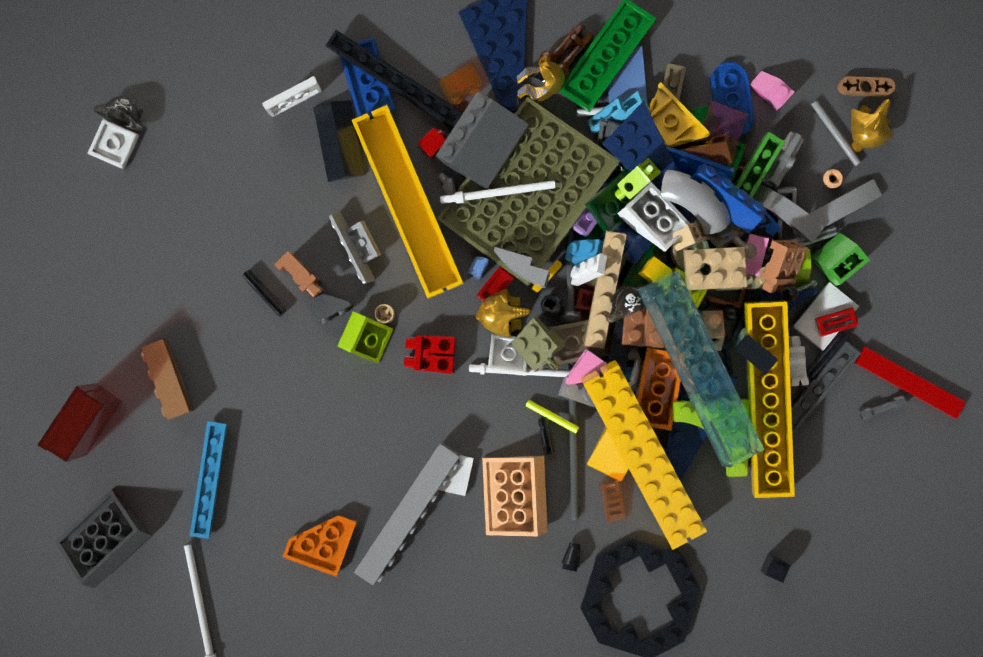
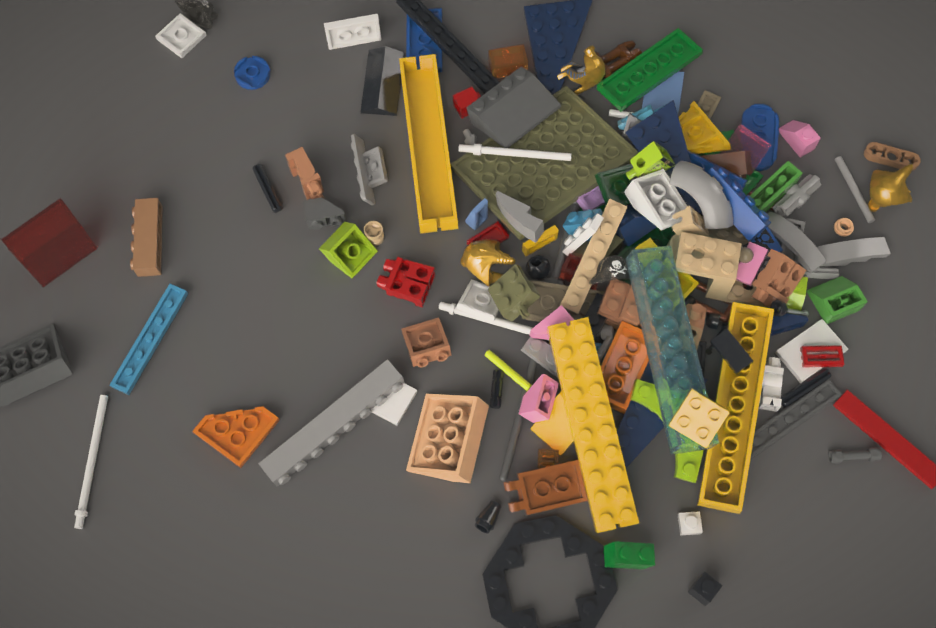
camera: 20 degrees right, 20 degrees down
none -> blue tile [234,56,271,90]
none -> nougat plate [401,318,452,368]
none -> dark orange tile [503,459,588,515]
none -> bright pink slope [519,374,559,423]
none -> green brick [604,541,655,569]
none -> yellow plate [669,388,730,448]
none -> white plate [678,511,703,536]

